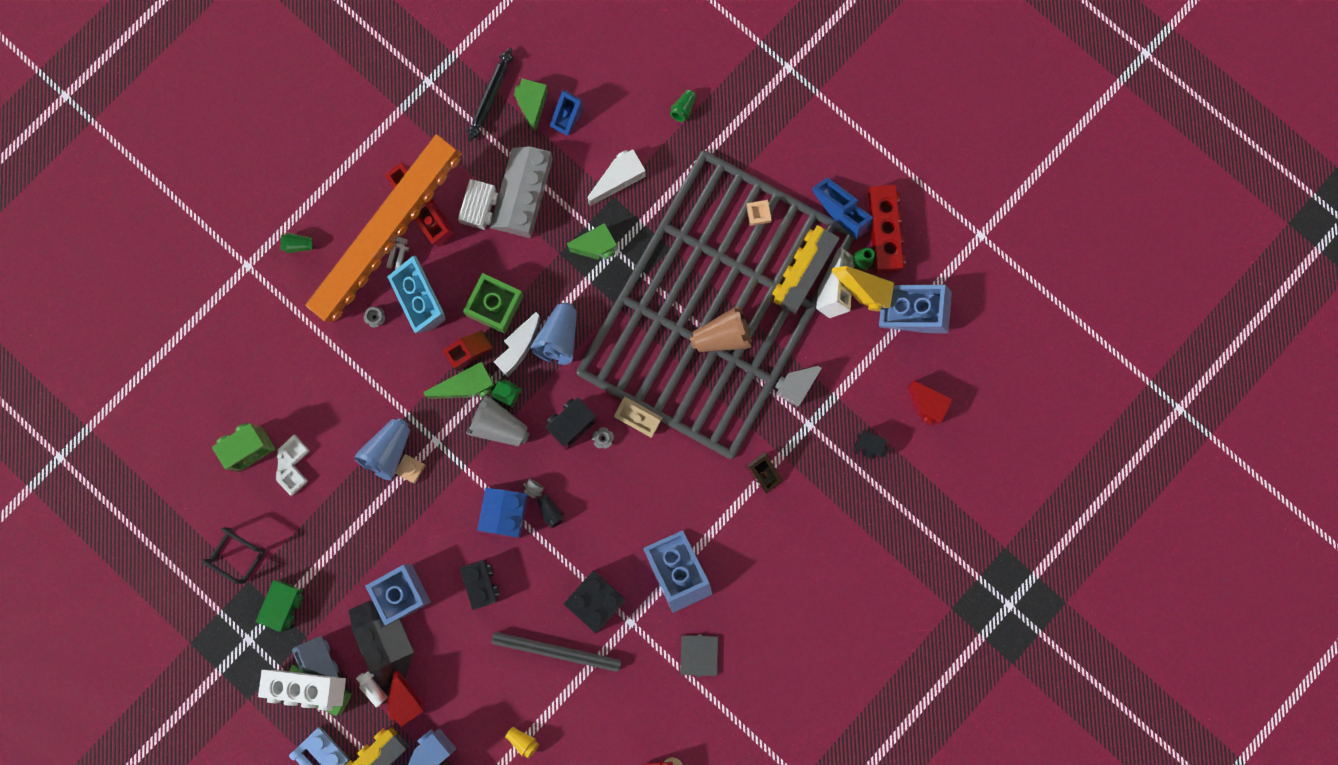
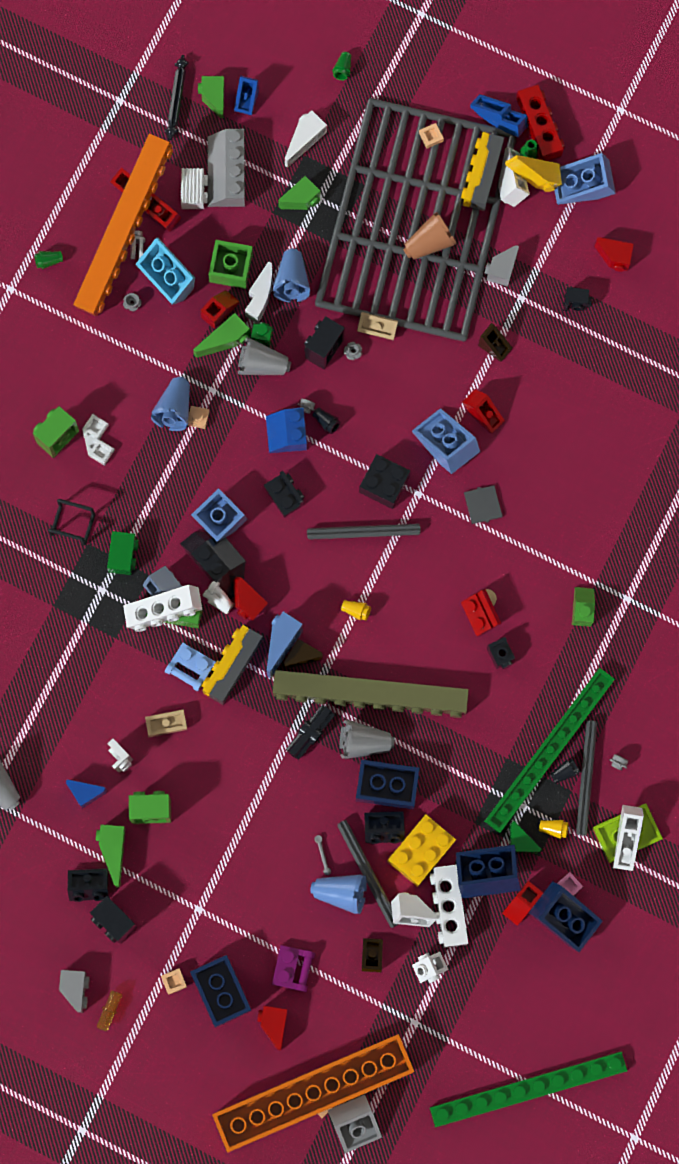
camera: 15 degrees left, 5 degrees down
none -> red slope [462,389,505,433]

